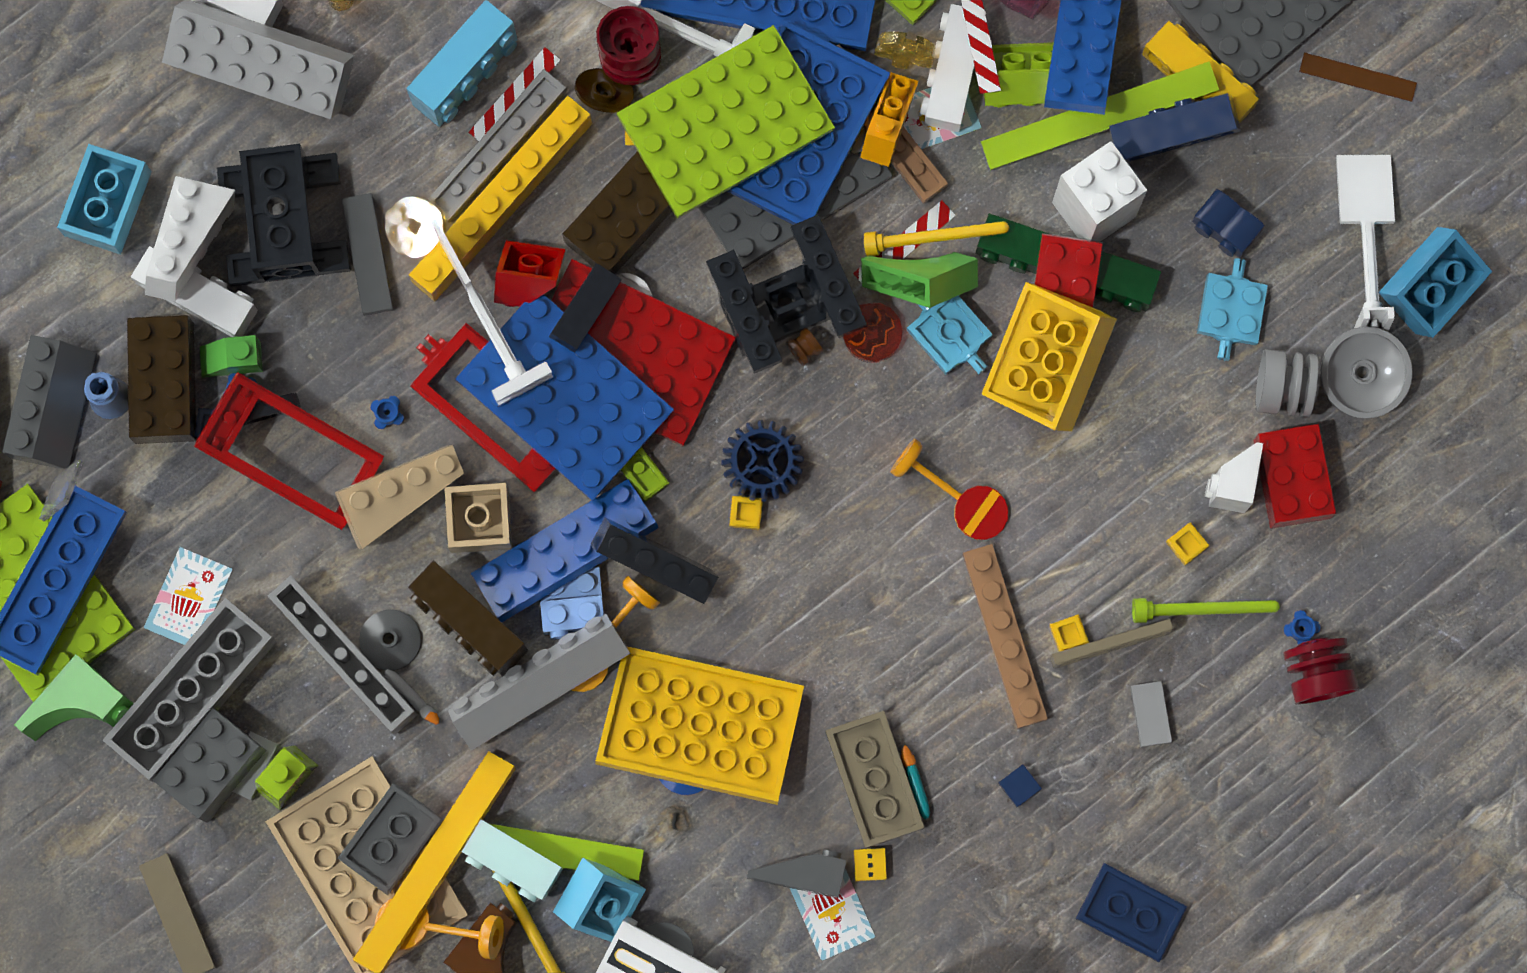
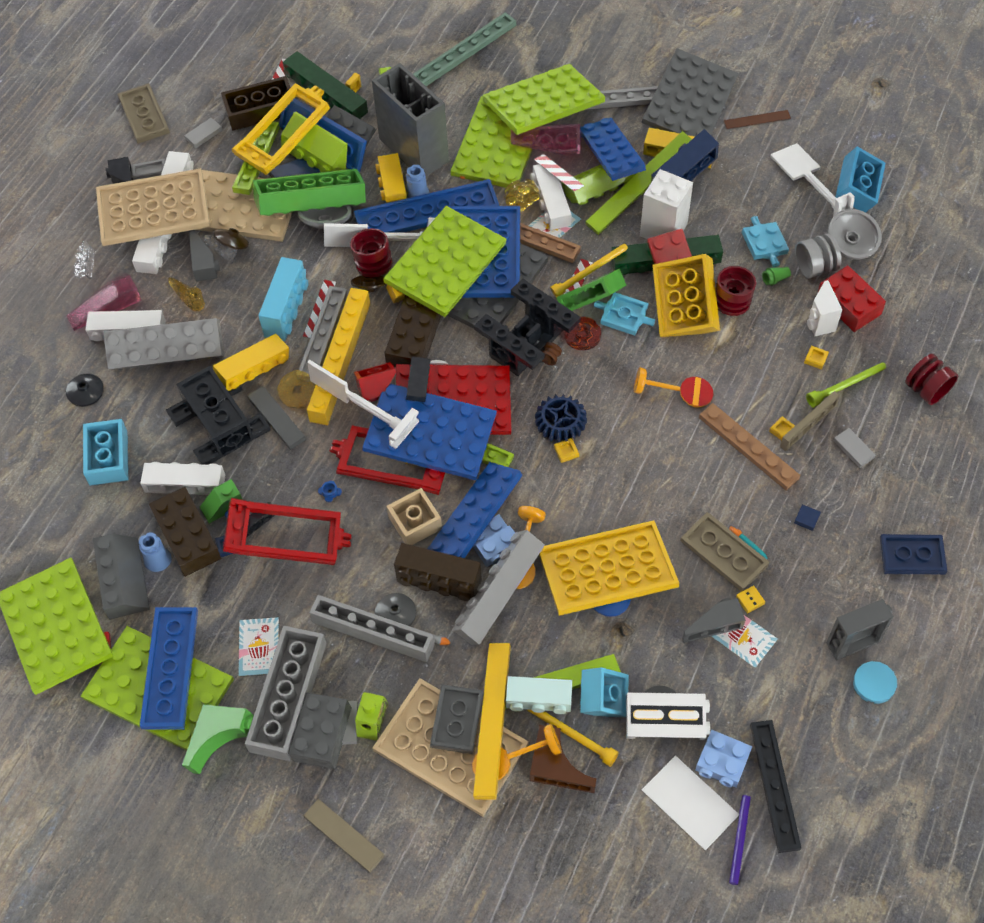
camera: 25 degrees left, 20 degrees down
clear piece [39,459,84,521] -> none
white wedge [145,176,235,302] -> none
tan wedge [335,445,464,549] -> none
black brick [591,517,719,604] -> none
light orange slope [860,72,919,167] -> none
dark blue brick [1192,189,1265,258] -> none
blue plate [1283,610,1321,645] -> none
none -> black dish [66,374,104,407]
none -> yellow brick [213,333,289,391]
none -> dark red wheel [716,266,757,316]
none -> bright green cone [762,267,791,286]

